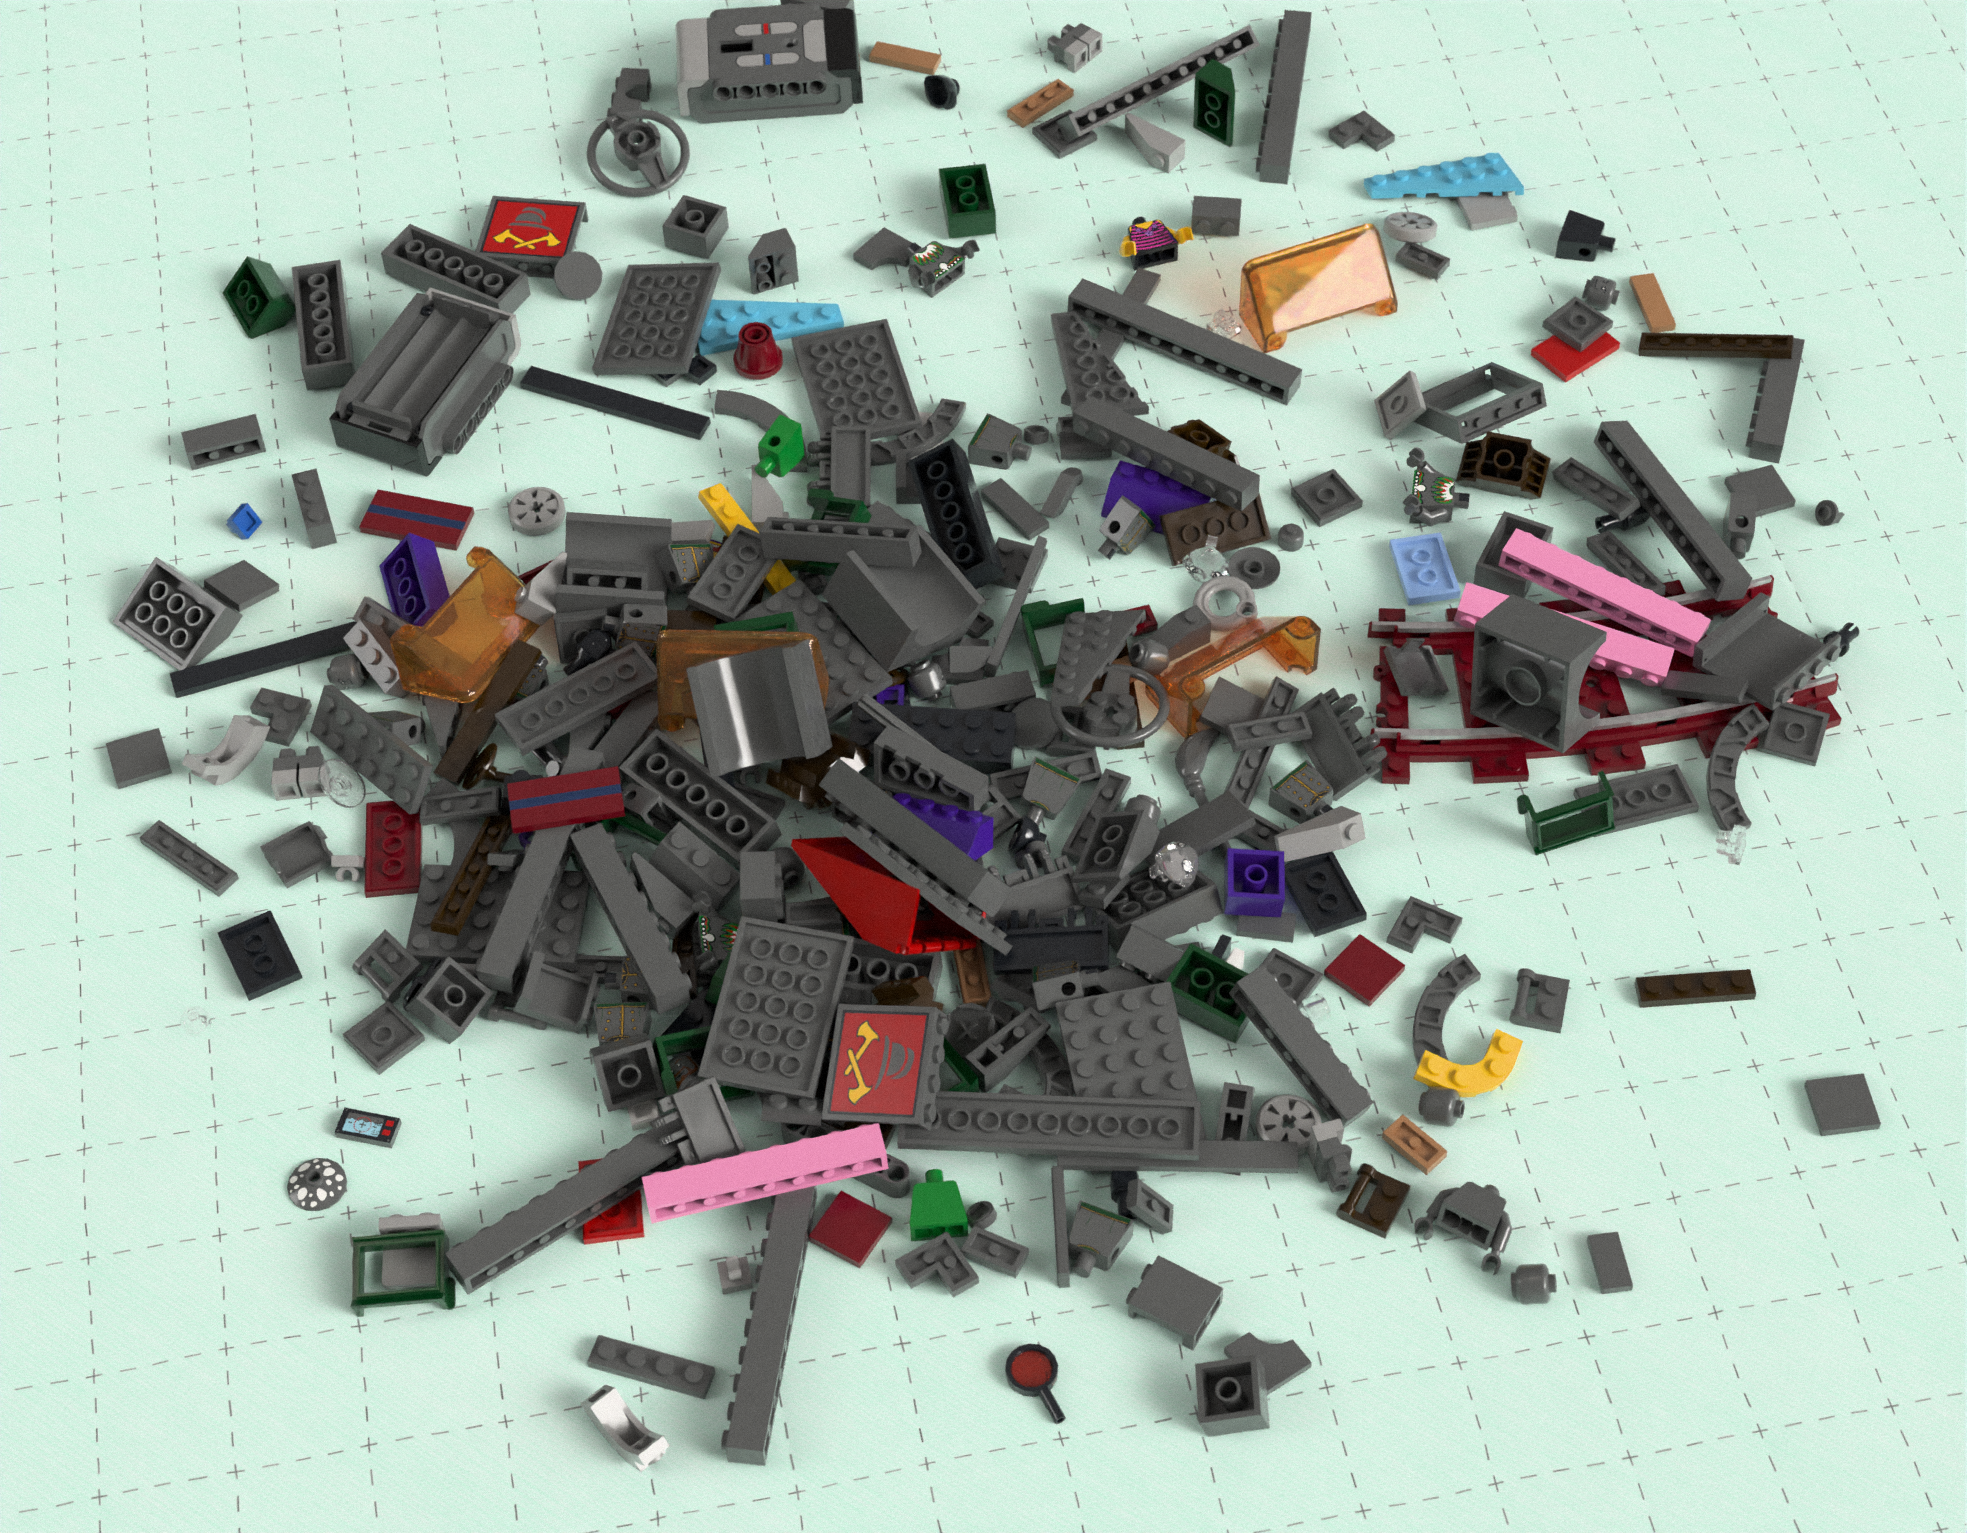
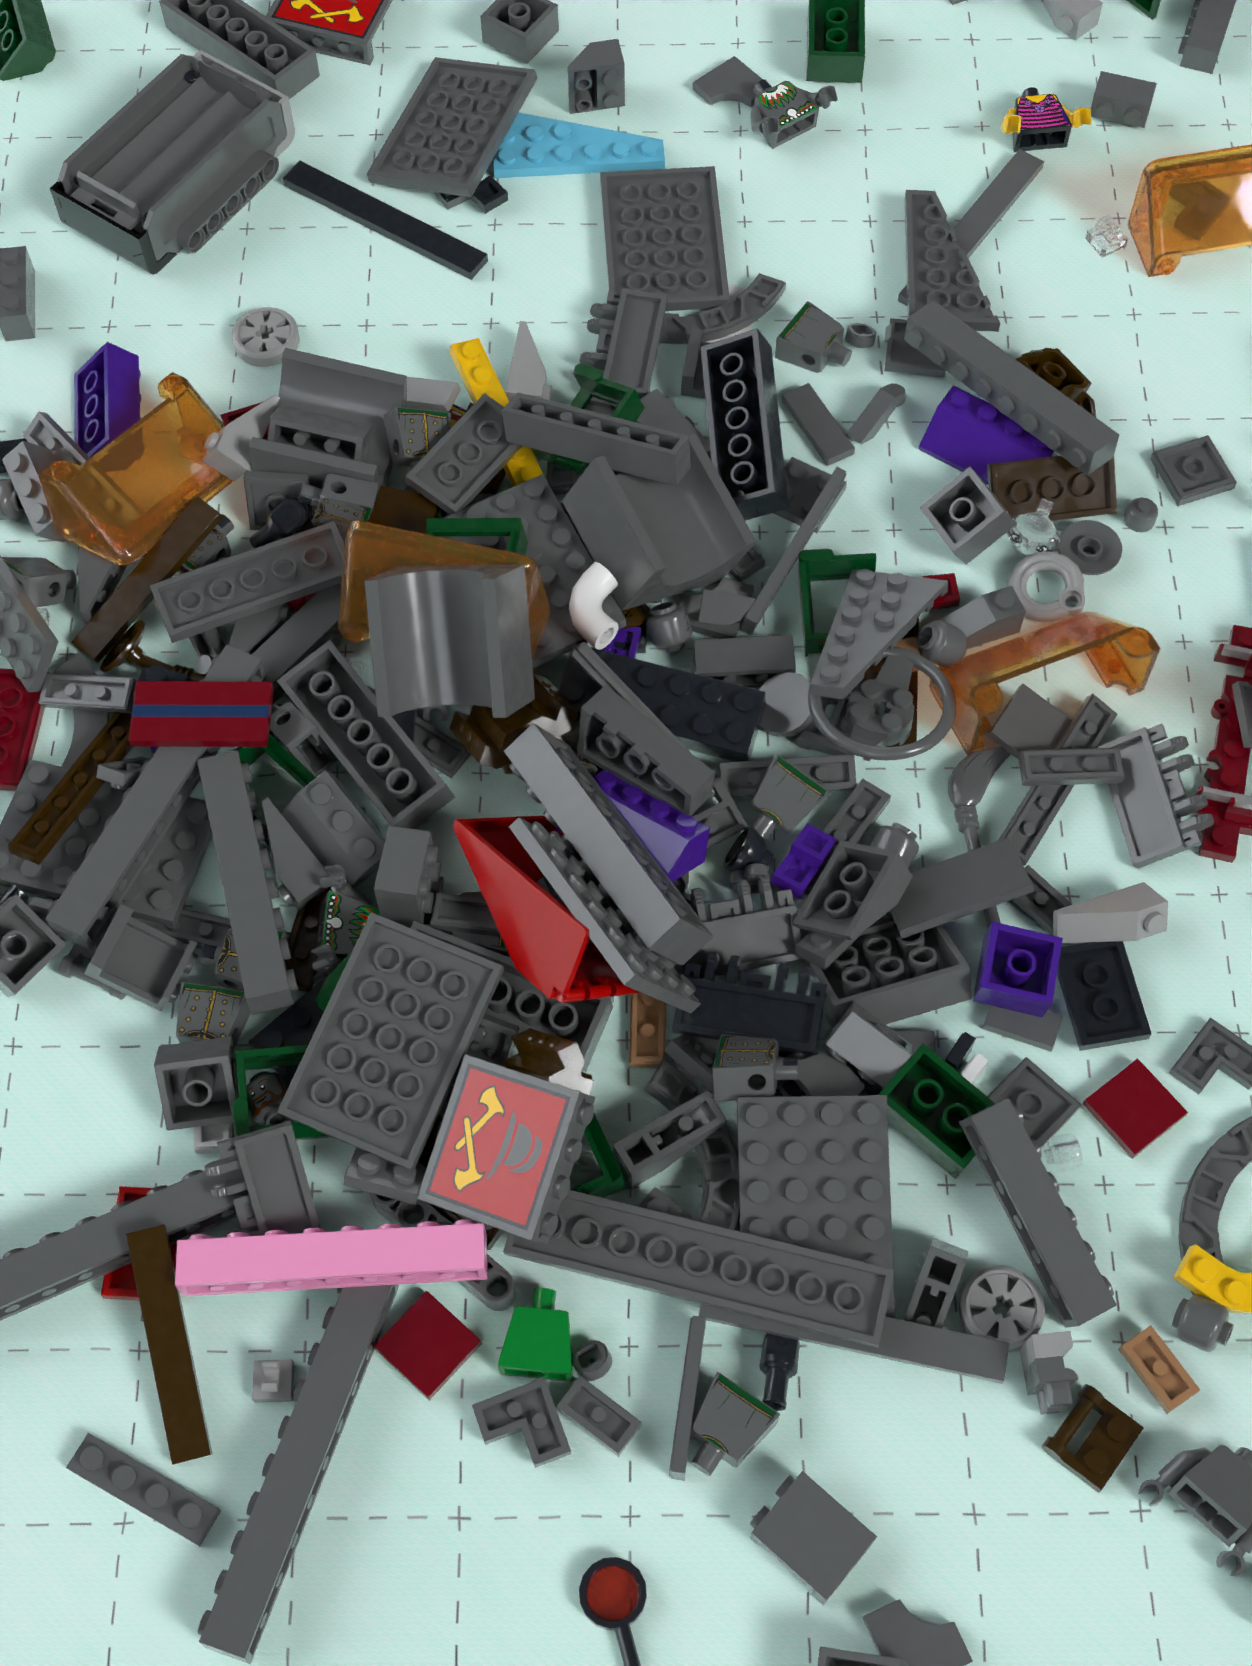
camera: 10 degrees right, 10 degrees up
dark grey brick [292,260,355,391] -> none
dark red tile [359,489,474,551] -> none
dark grey tile [553,251,602,301] -> none
light grey arch [581,1384,670,1472] -> none
dark grey tile [714,390,808,472] -> none
dark red piece [733,322,783,380] -> none
green torso [755,414,805,478] -> none
dark grey head [772,847,805,888] -> none
dark grey tile [944,1003,998,1061] -> none
dark grey brick [1067,278,1303,405] -> none
dark grey torso [1098,495,1156,560] -> none
dark grey plate [1126,1179,1174,1234] -> none
clear piece [1149,841,1199,888] -> none
dark grey torso [1269,760,1333,824] -> none
none -> dark brown tile [126,1224,213,1465]
none -> white cylinder [569,562,618,650]
none -> dark purple slope [770,823,837,899]
none -> dark grey brick [920,467,1017,565]

